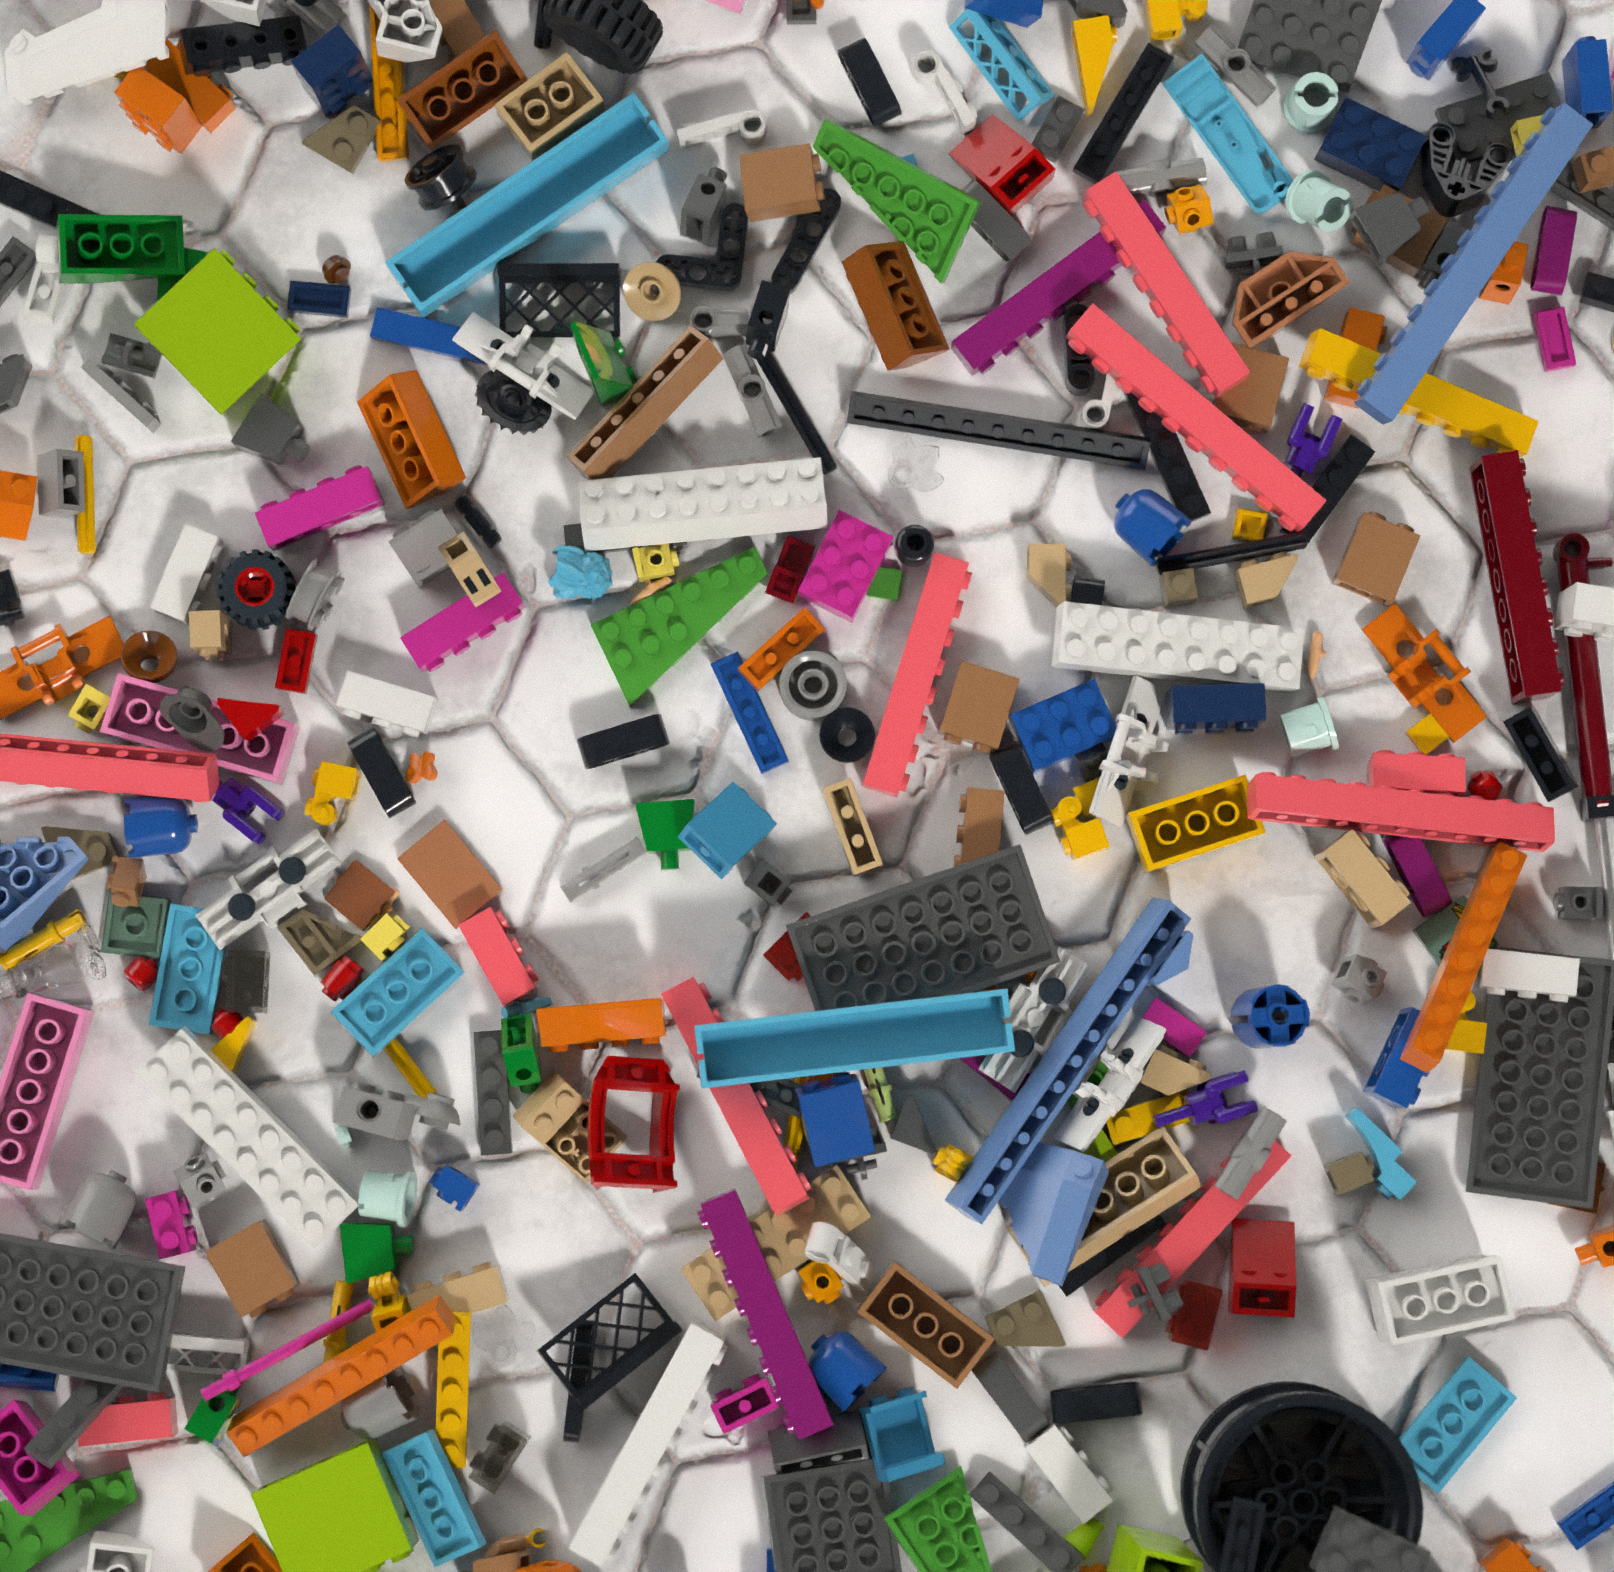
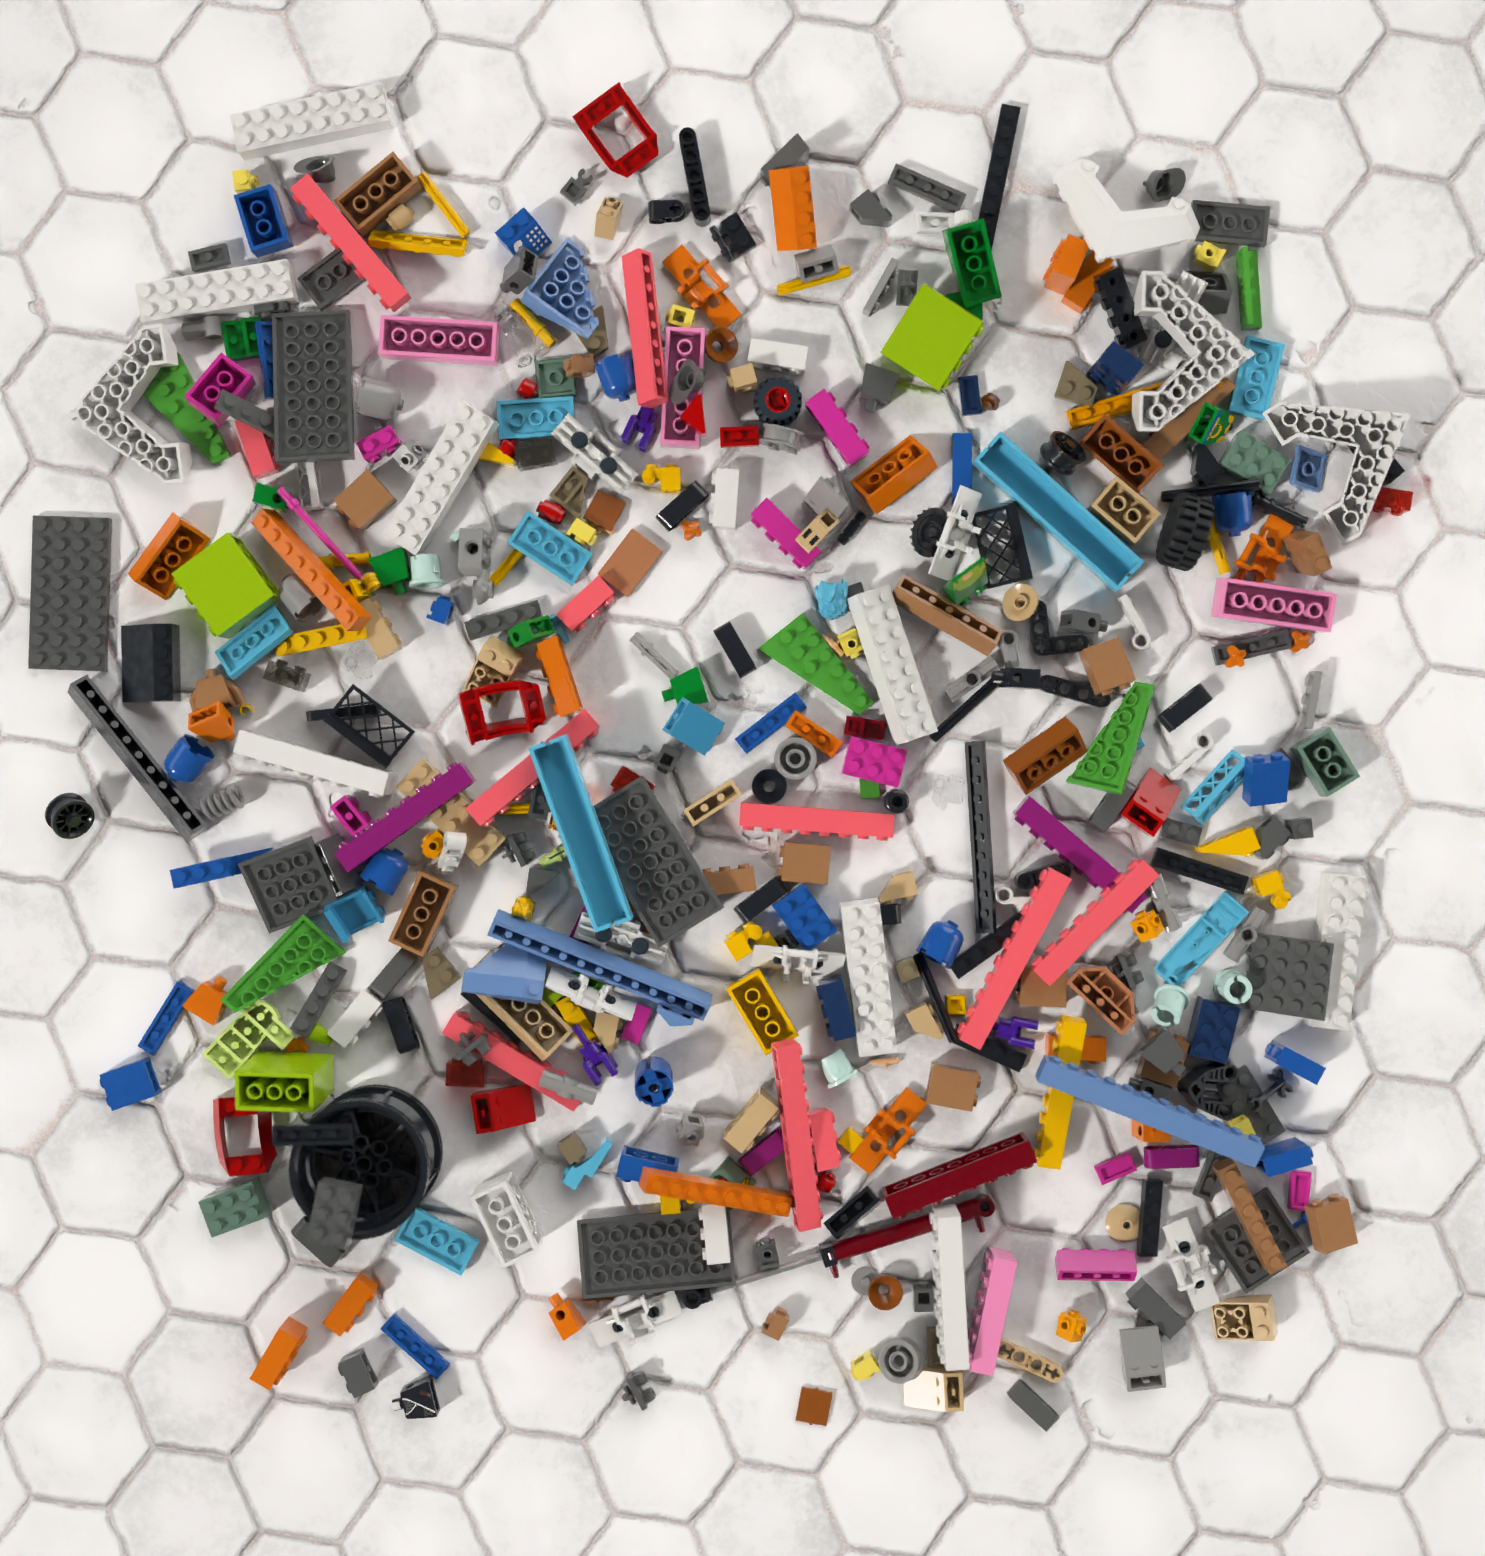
camera: 80 degrees right, 5 degrees up
blue brick [795,1072,875,1167] -> none

